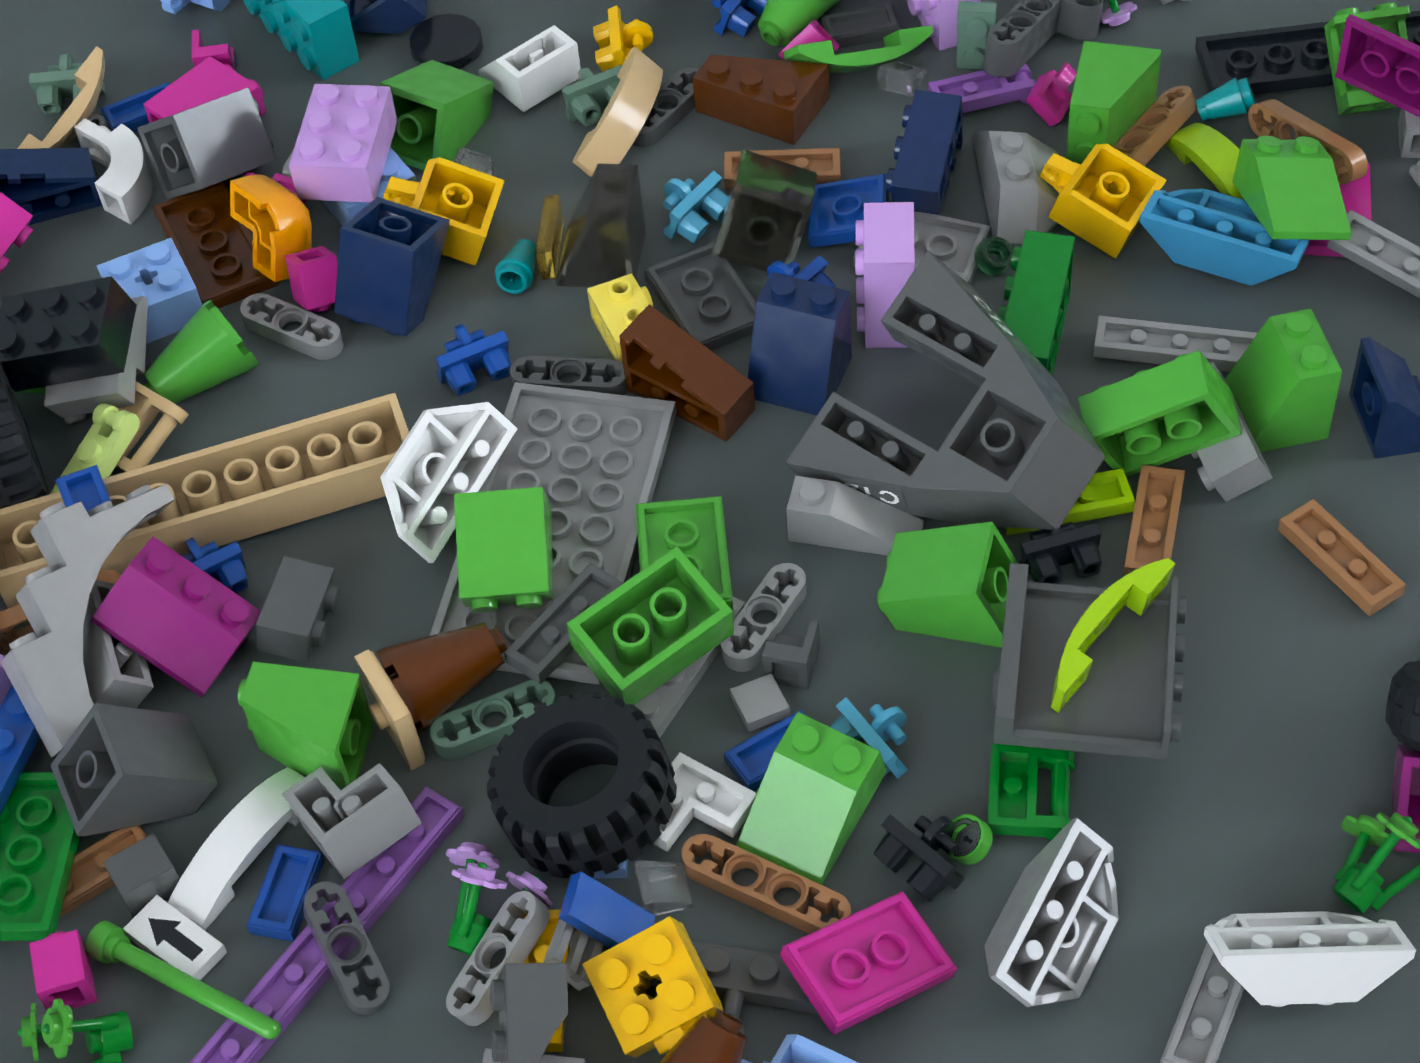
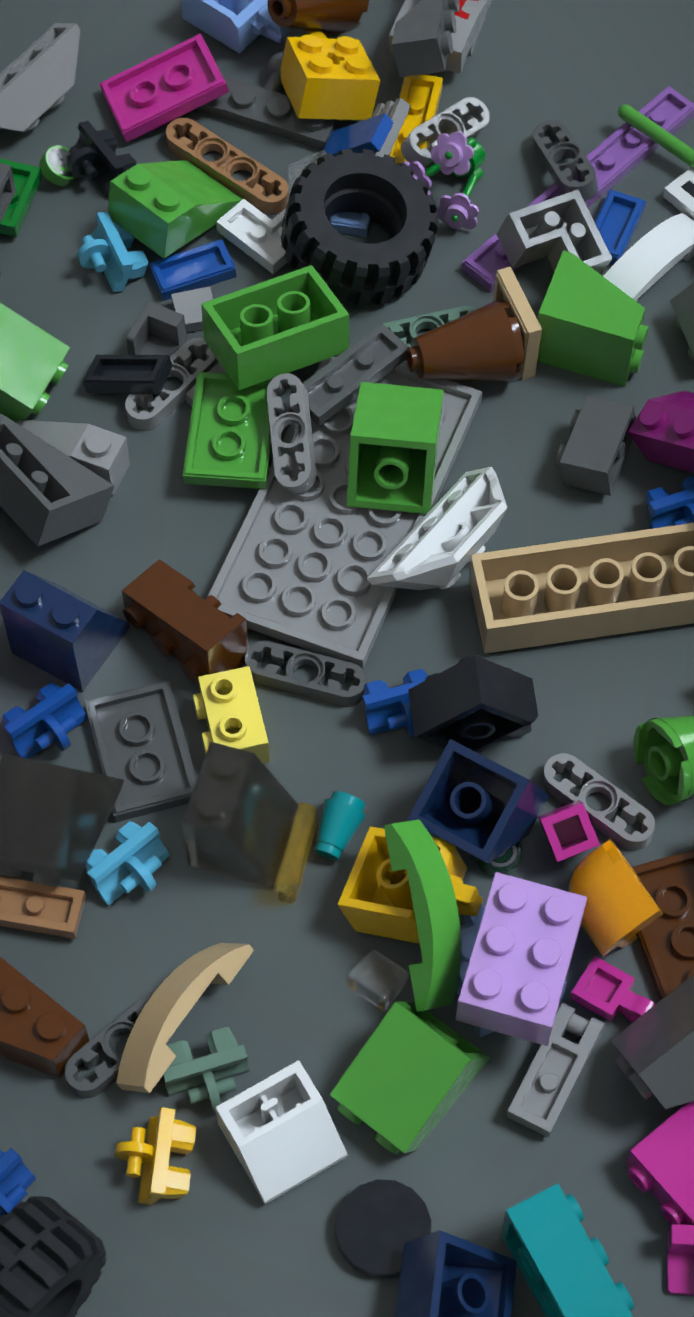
camera: 175 degrees left, 10 degrees up
none -> black tile [83,355,173,394]
none -> light grey beam [267,373,316,494]
none -> bright green slope [384,820,461,1012]
none -> black hinge [408,655,538,751]

